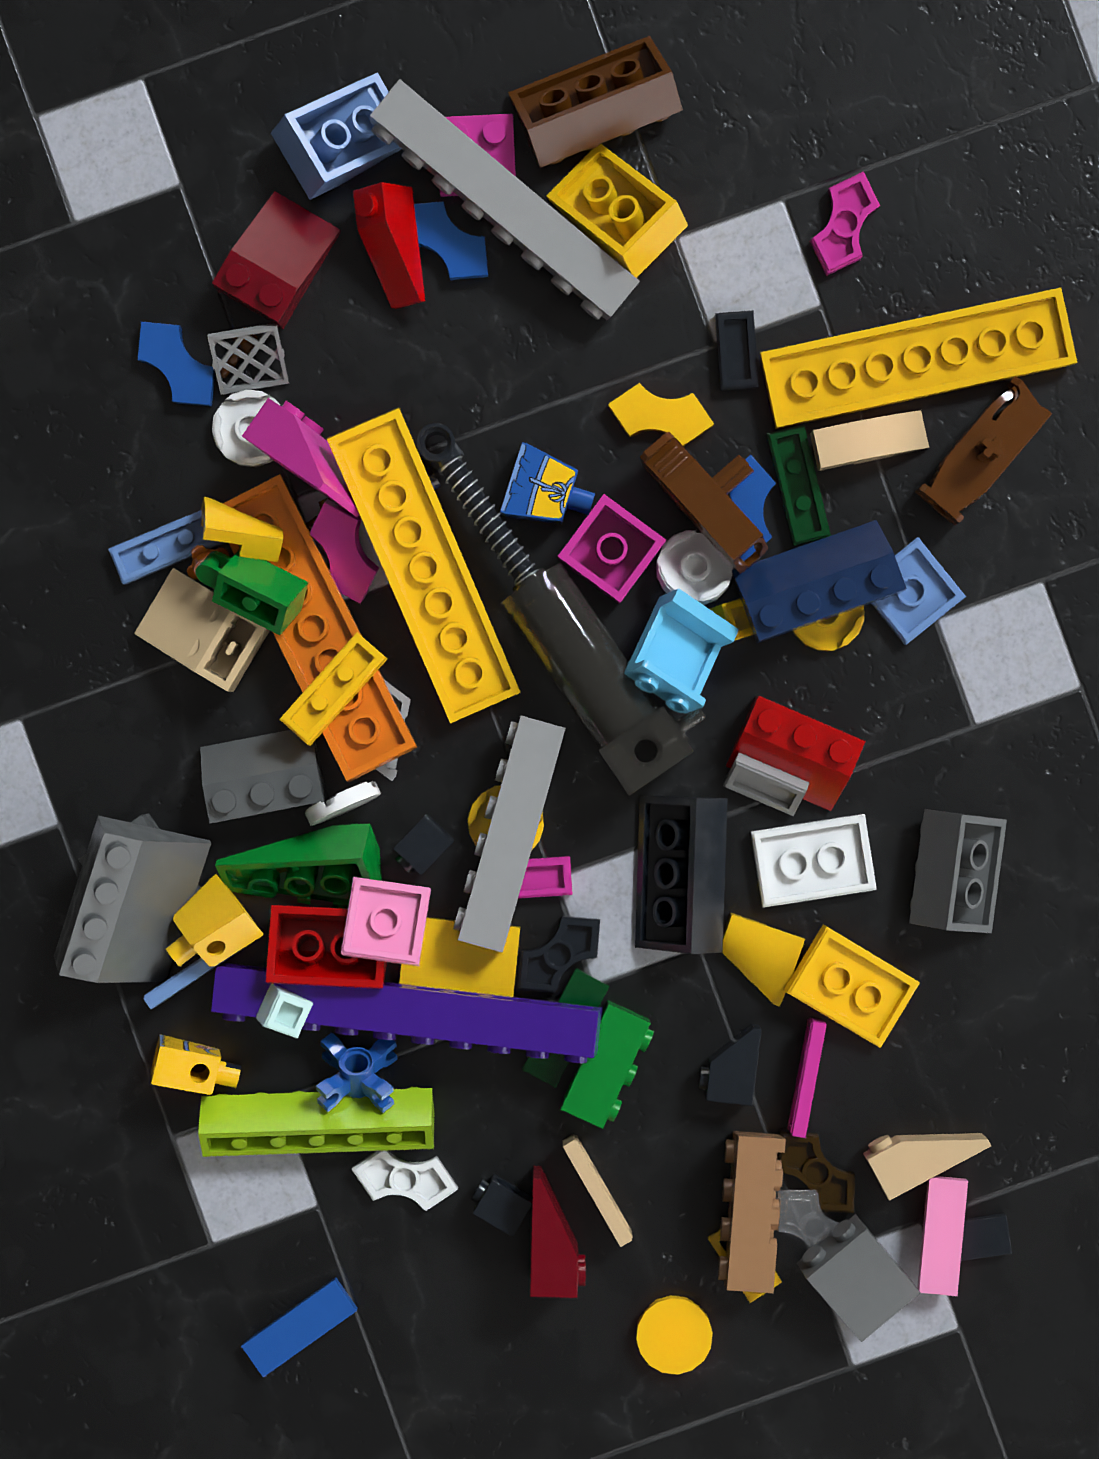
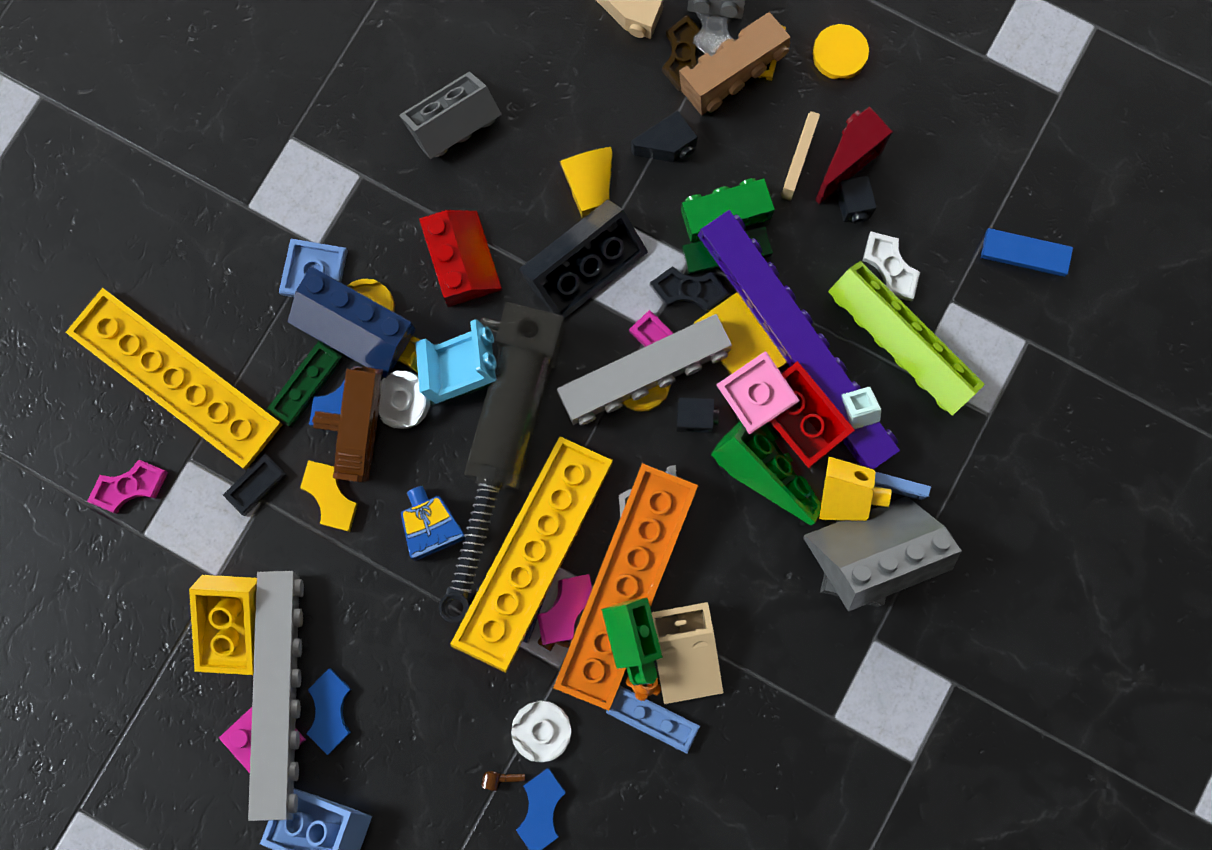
camera: 135 degrees left, 10 degrees down
yellow torso [150,1034,241,1095] -> none
dark grey slope [200,730,328,823] -> none
yellow slope [201,497,283,562] -> none
light grey window [208,323,289,395] -> none
dark red slope [212,191,341,329] -> none
dark pink slope [242,398,359,517] -> none
yellow tile [279,632,387,746] -> none
white tile [305,781,381,825] -> none
blue pin [316,1033,397,1113] -> none
red slope [353,182,425,309] -> none
reddish brown slope [508,36,683,168] -> none
dark pink brick [558,494,666,604] -> none
light grey tile [723,752,809,816] -> none
white tile [750,814,877,908] -> none
yellow tile [784,924,920,1048] -> none
dark pink tile [787,1017,827,1138] -> none
tan slope [810,410,929,471] -> none
reddish brown piece [915,376,1052,525] -> none

